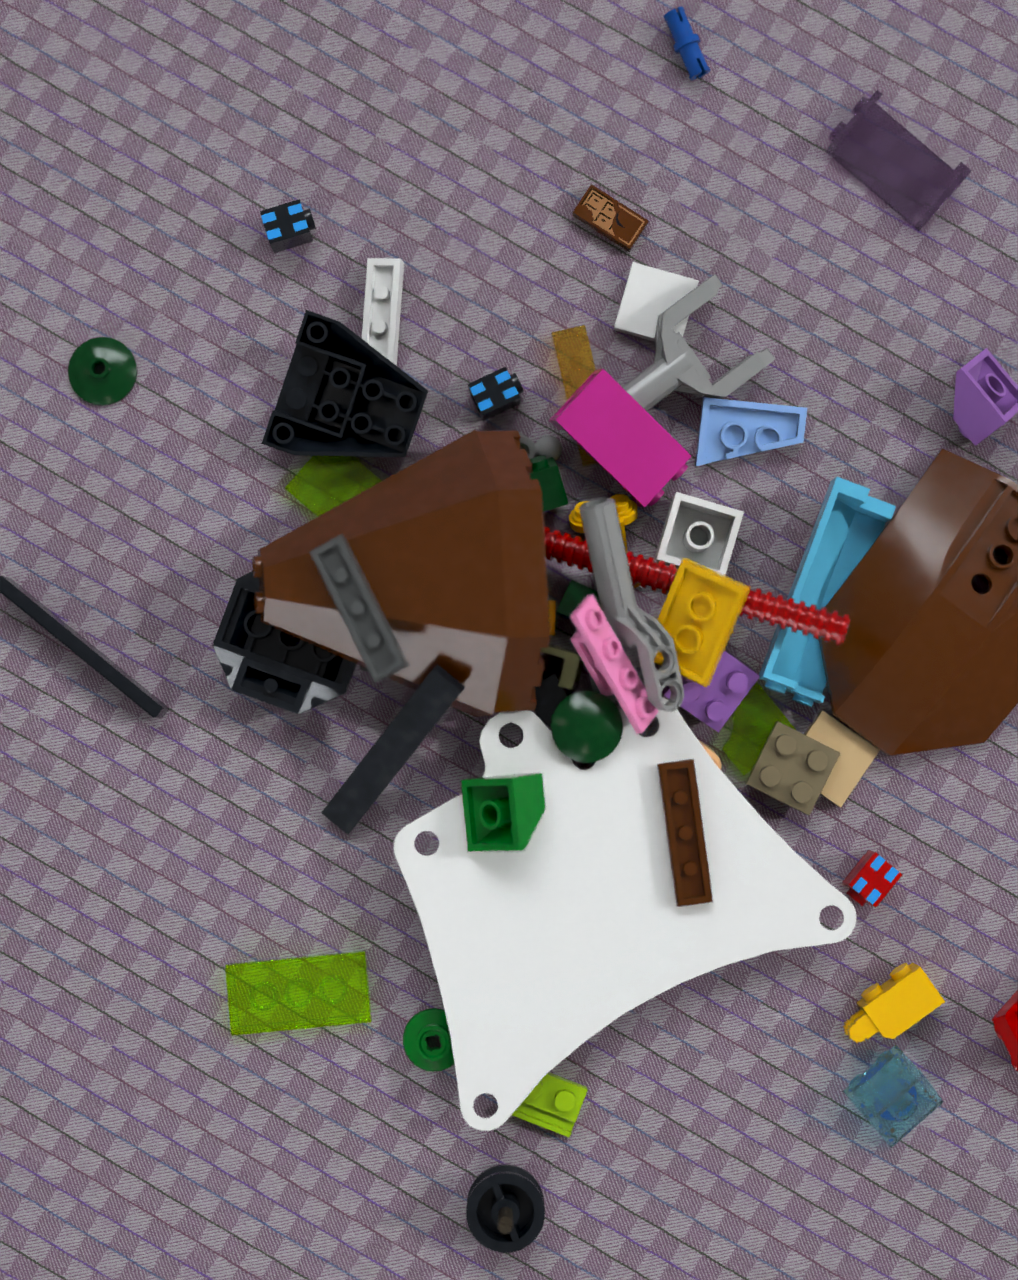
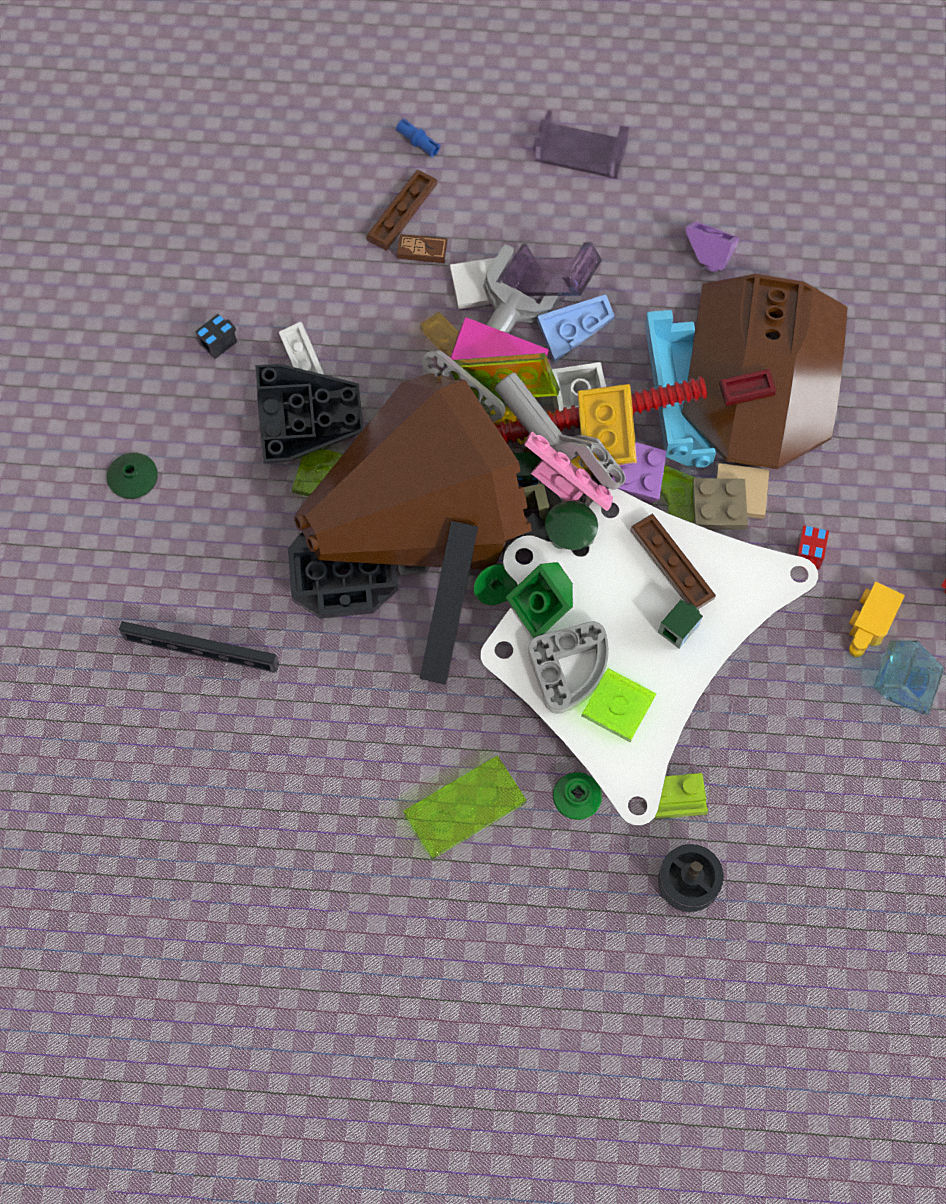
camera: 25 degrees left, 20 degrees down
dark grey tile [310,534,410,683] -> none
black brick [468,366,524,421] -> none
none -> reddish brown tile [366,169,437,251]
none -> light grey beam [422,350,505,422]
none -> clear neon green tile [451,353,560,400]
none -> green piece [474,564,518,605]
none -> clear purple panel [501,242,602,296]
none -> light grey beam [528,621,609,714]
none -> clear neon green tile [581,668,657,743]
none -> dark green brick [658,599,703,649]
none -> dark red tile [719,369,776,406]

